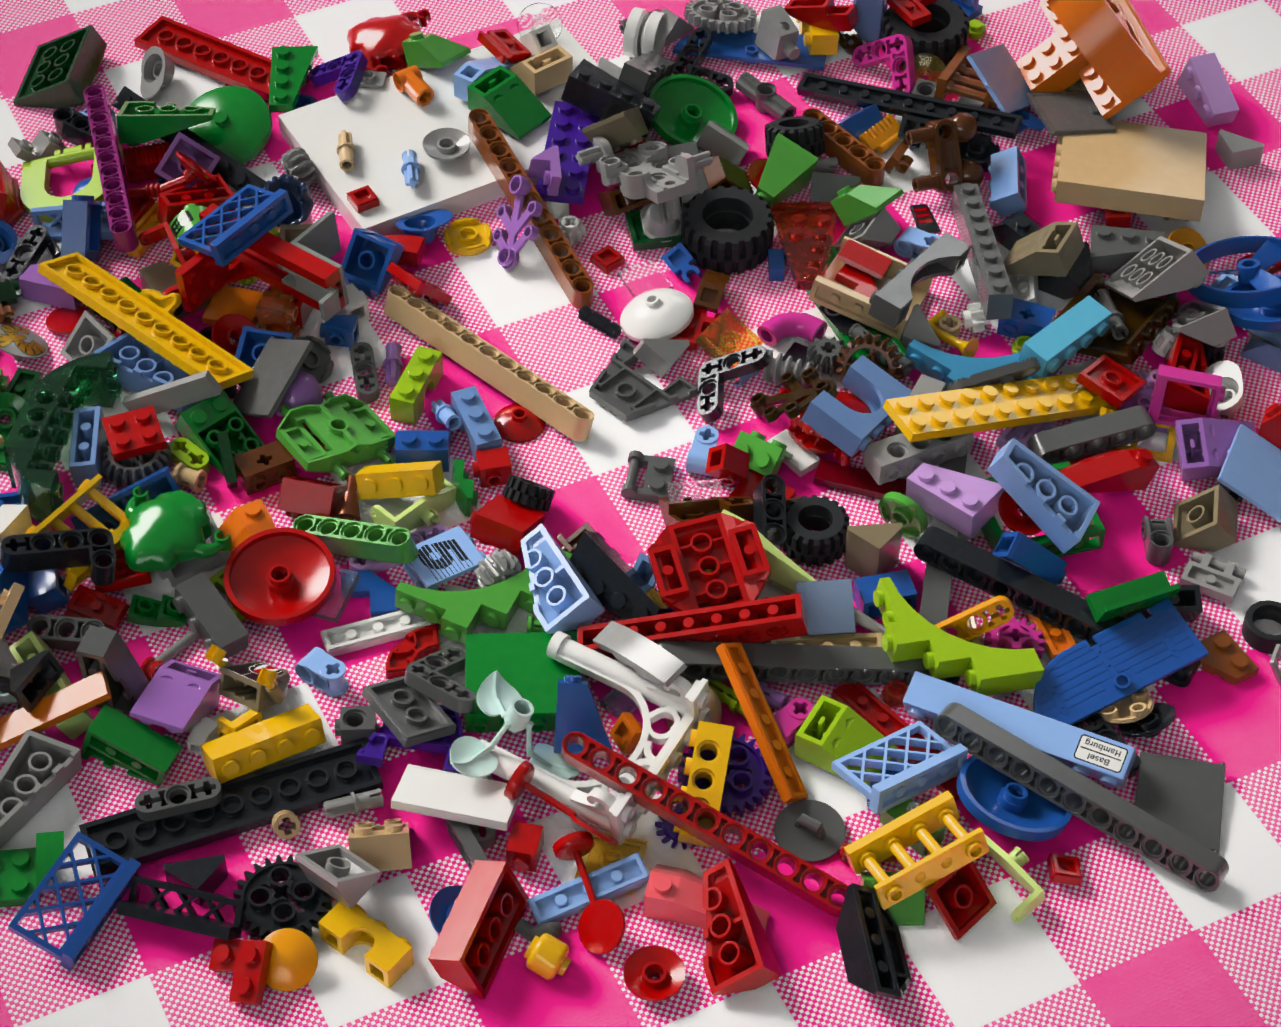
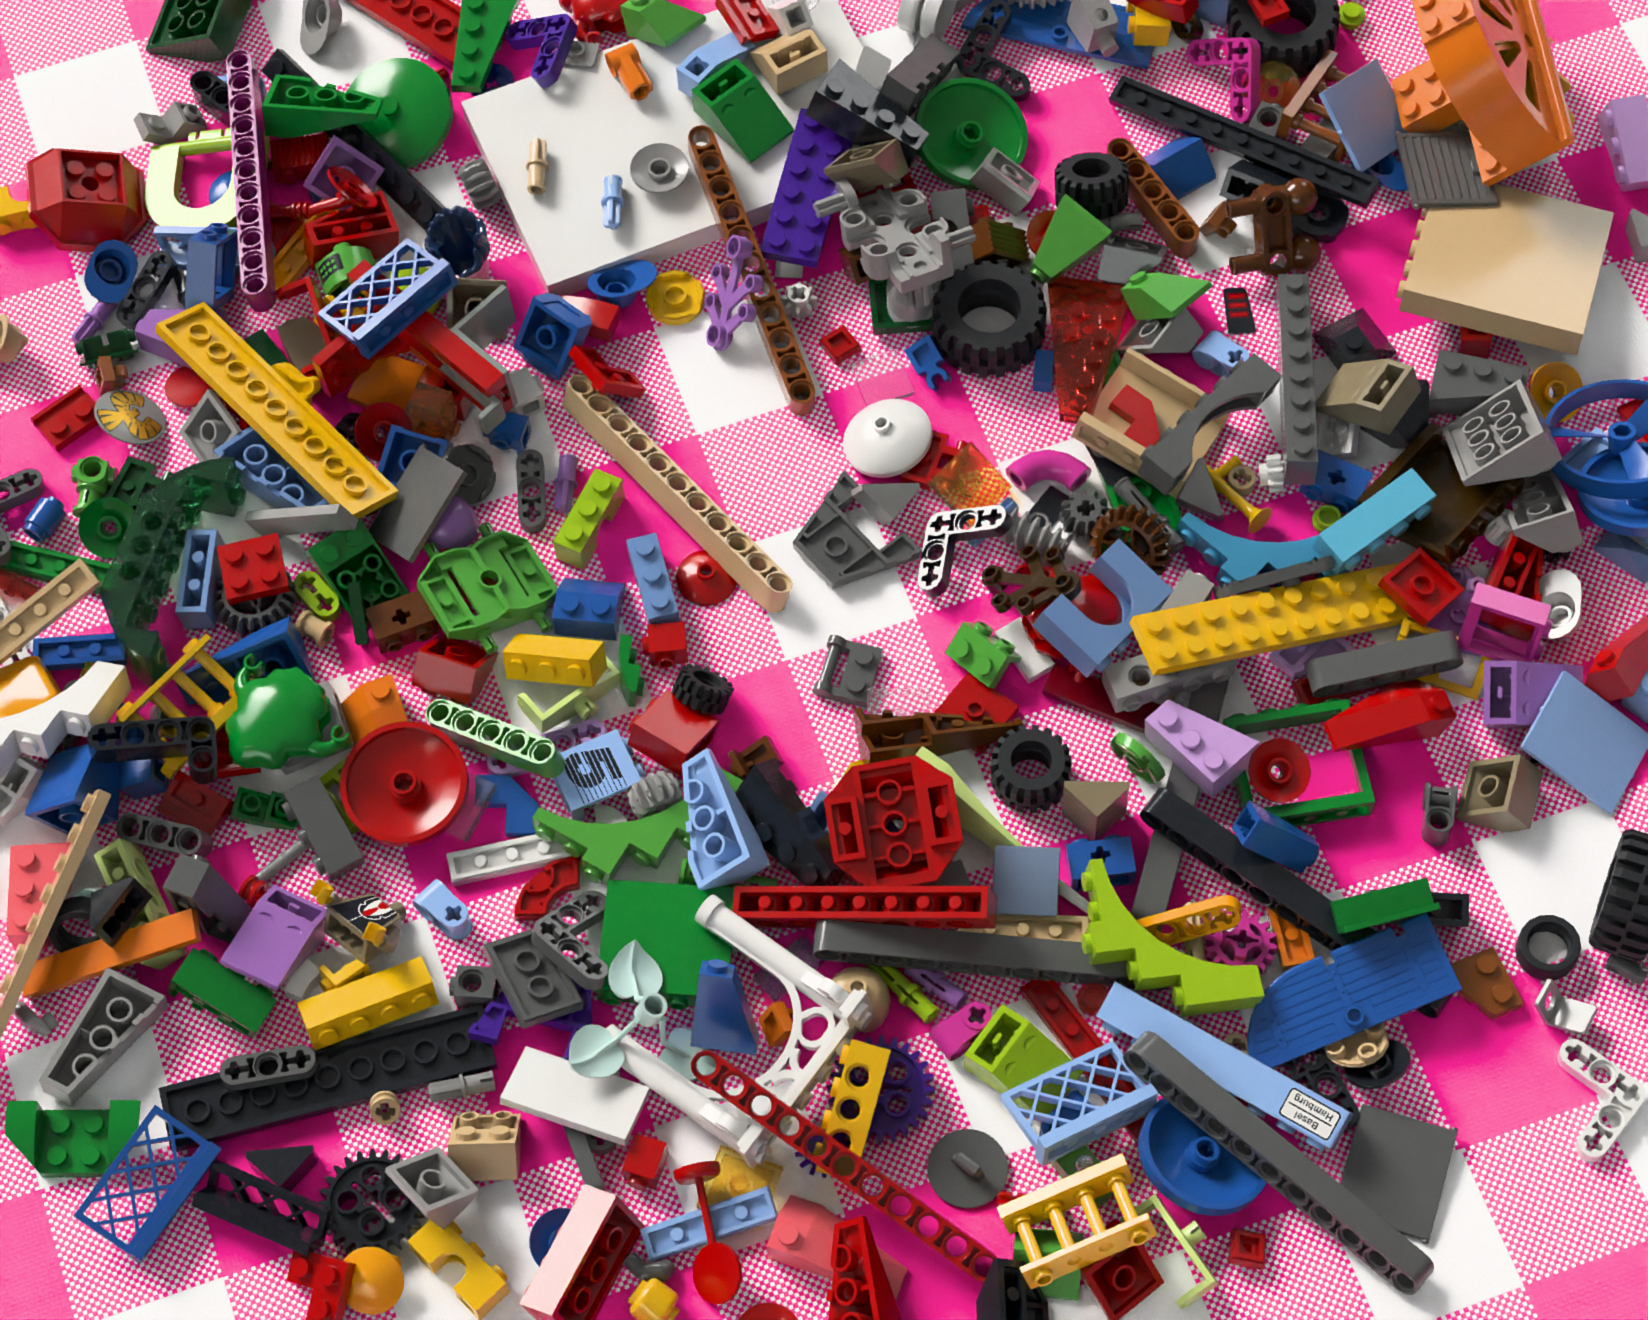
camera: 10 degrees right, 15 degrees up
copper cone [334,475,361,521] -> none
red tile [346,185,380,213] -> none
light blue axle [431,399,462,431] -> none
red piece [504,760,618,846] -> none
medium lavender slope [527,145,562,196] -> none
black axle [578,306,622,339] -> none
slope [593,621,687,687] -> none
light blue piece [686,426,719,477] -> none
reddish brown slope [693,269,731,314] -> none
red brick [705,443,750,485] -> none
orange tile [716,642,808,804] -> none
dark grey piece [735,72,796,119] -> none
black beam [753,474,787,549] -> none
red slope [837,240,892,279] -> none
light orange piece [859,114,901,154] -> none
light blue wedge [987,437,1101,554] -> none
medium blue brick [988,146,1027,218] -> none
dark grey pin [1094,289,1129,340] -> none
light grey plate [1179,551,1247,604] -> none

